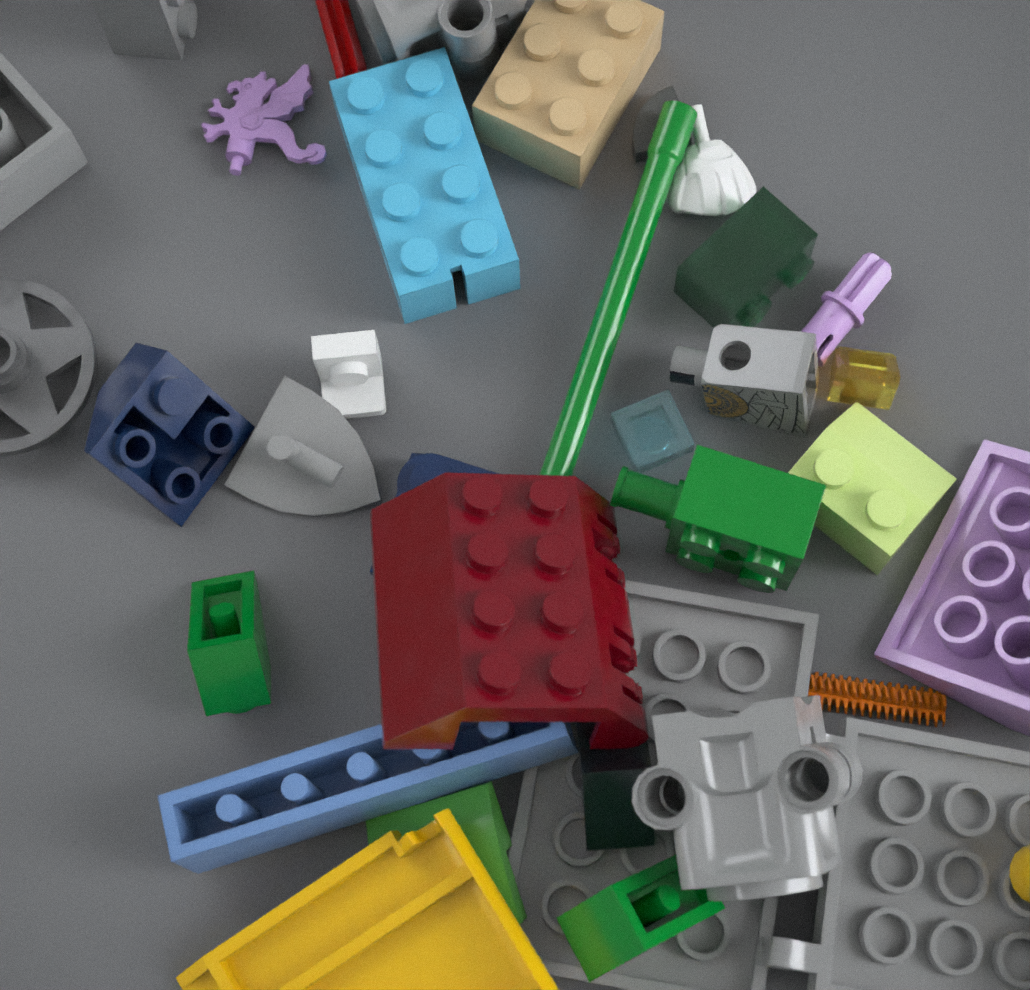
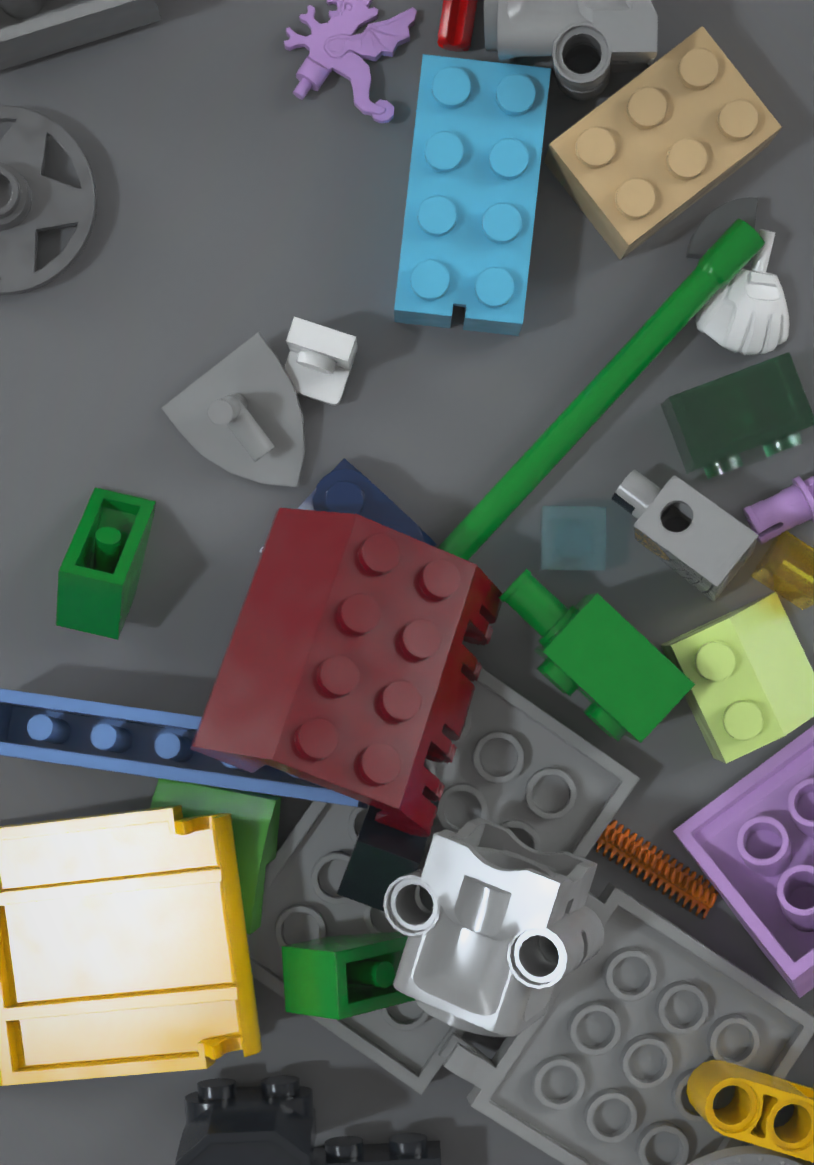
camera: 20 degrees right, 15 degrees up
dark blue slope [84,342,255,527] -> none

